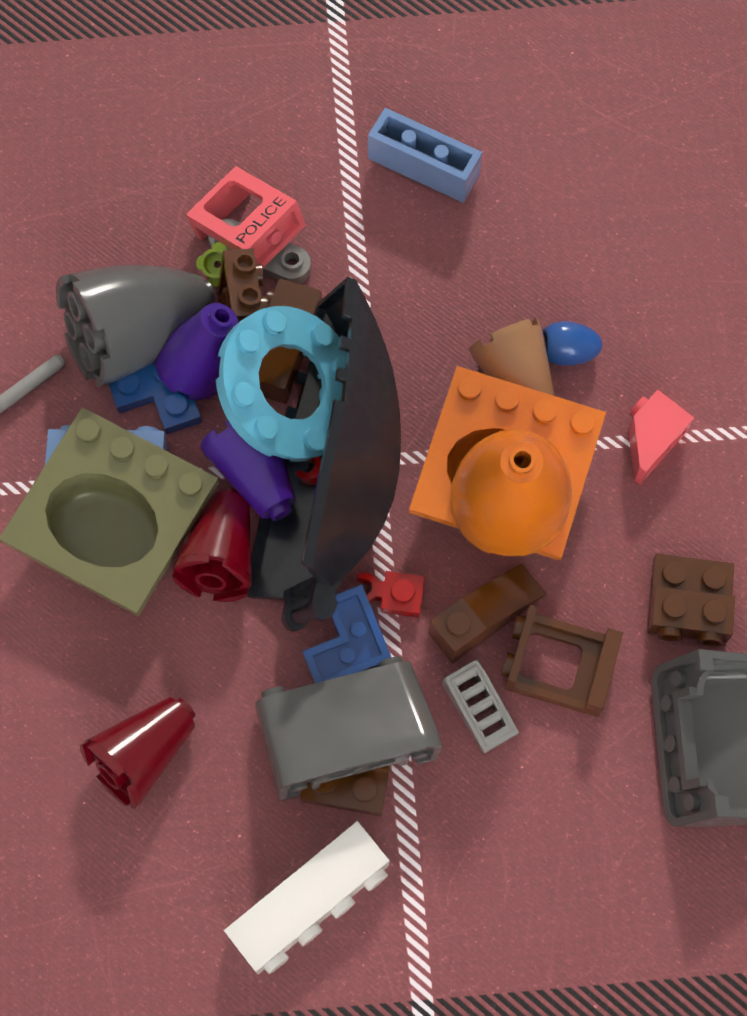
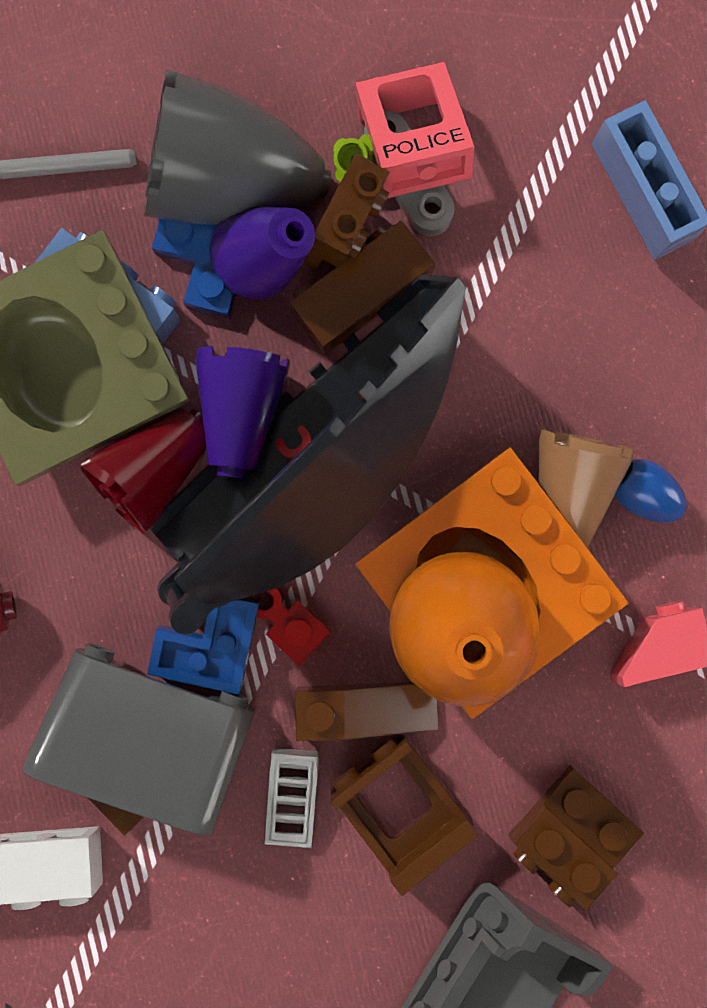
camera: 30 degrees right, 15 degrees up
medium azure plate [216,306,346,462] -> none

